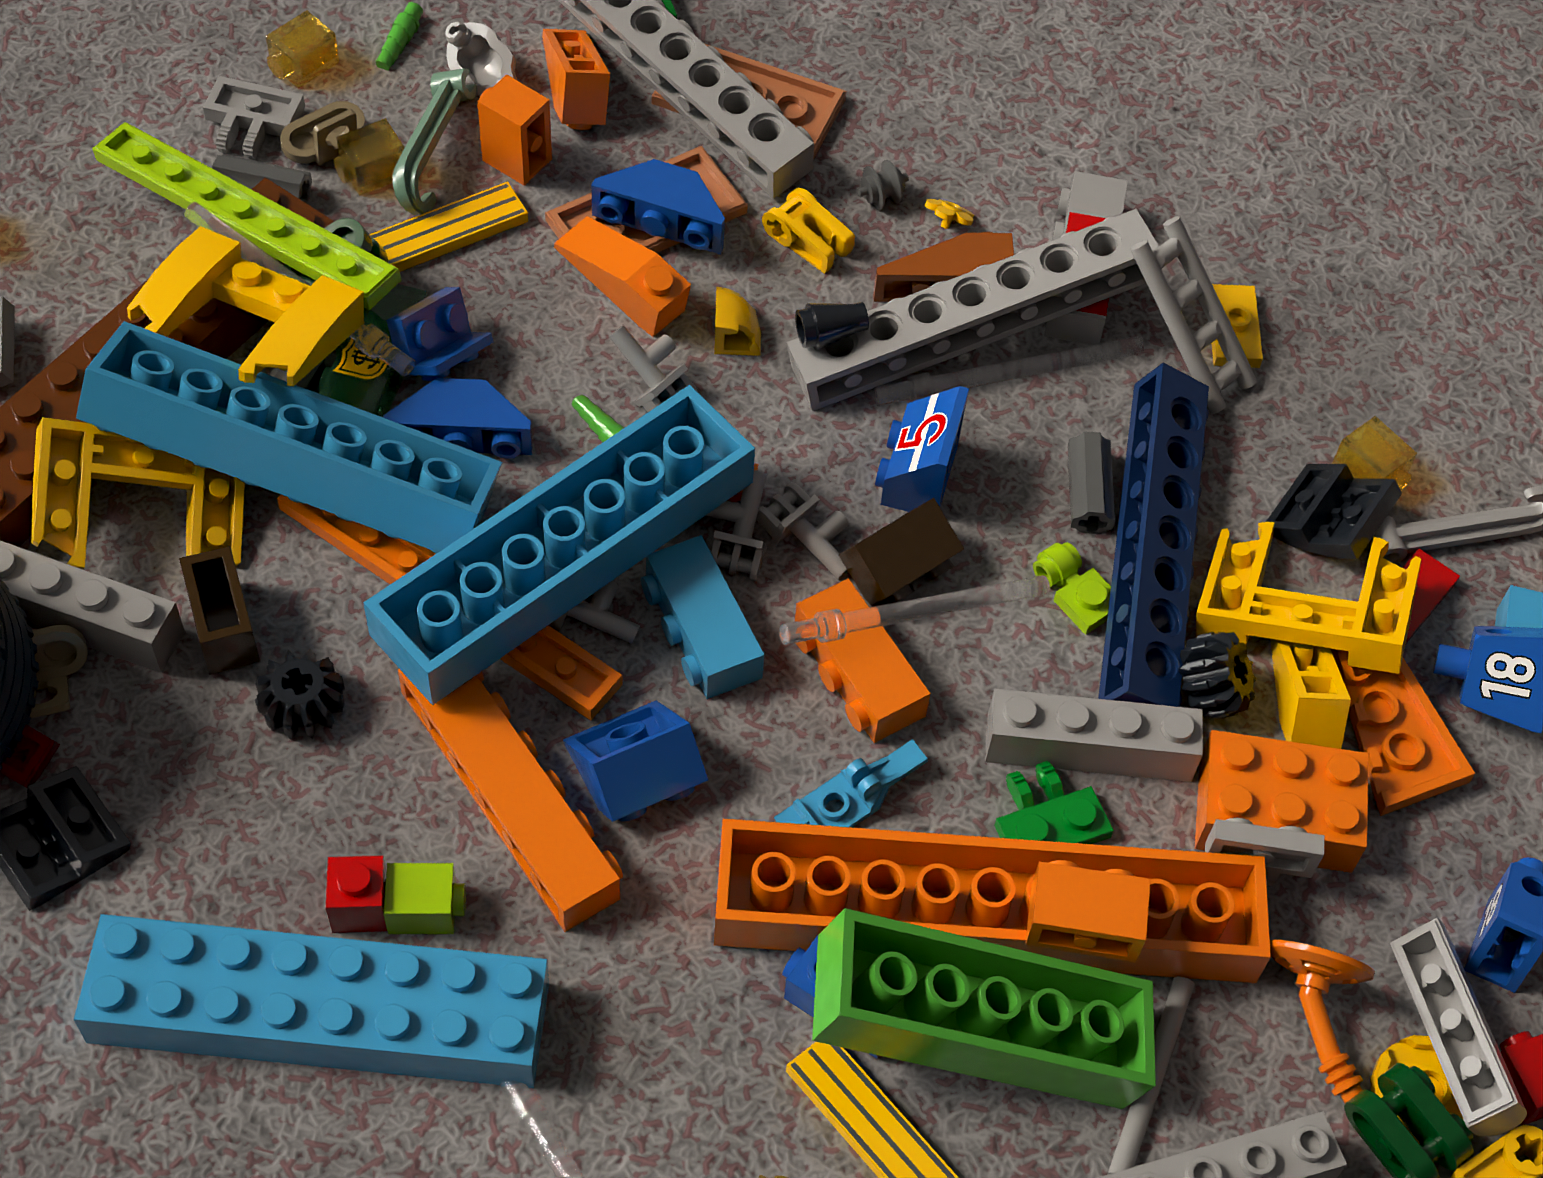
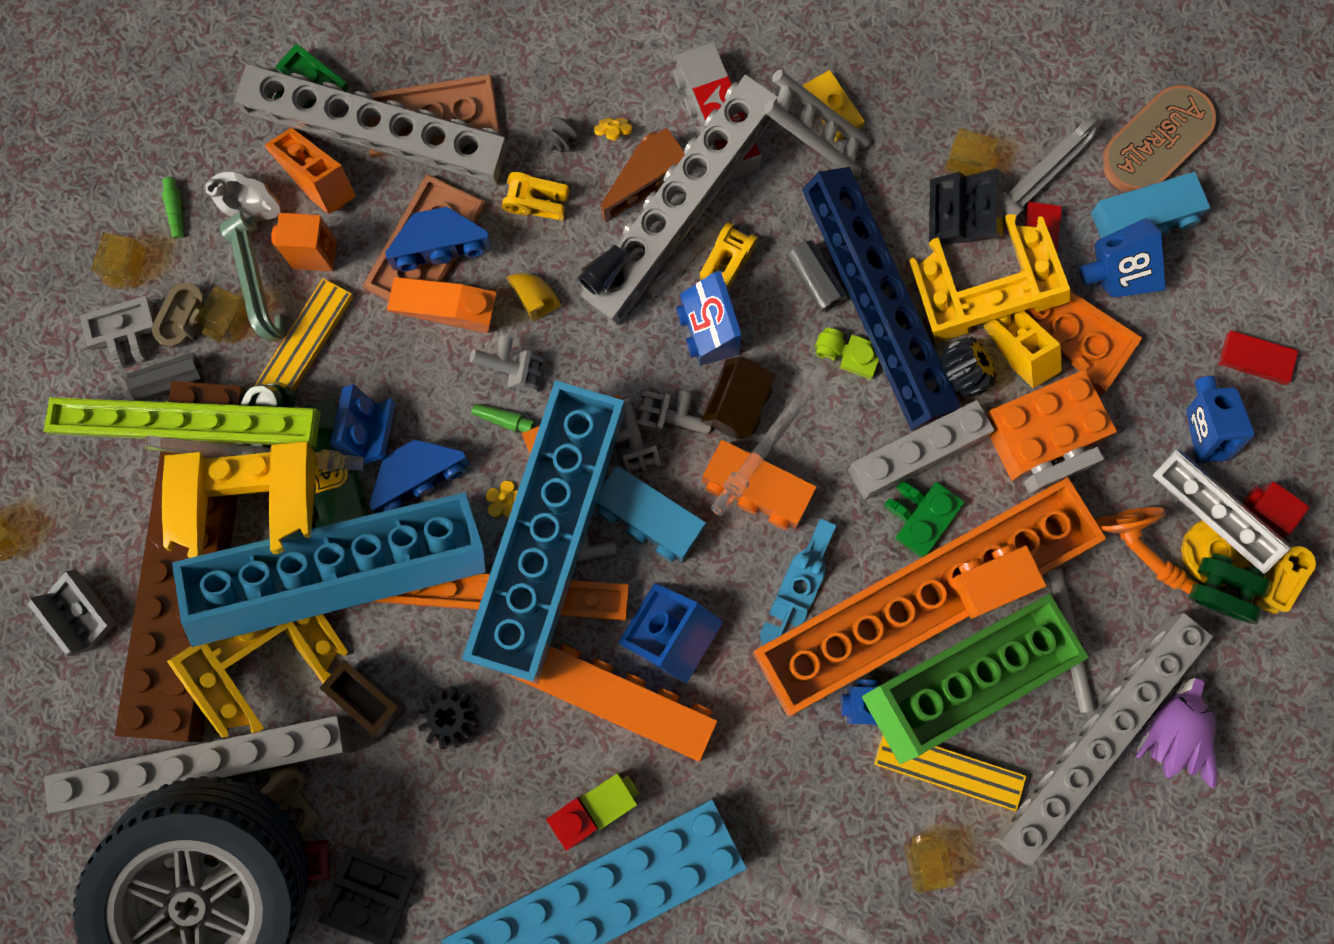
camera: 25 degrees left, 20 degrees up
none -> yellow piece [699,222,758,291]

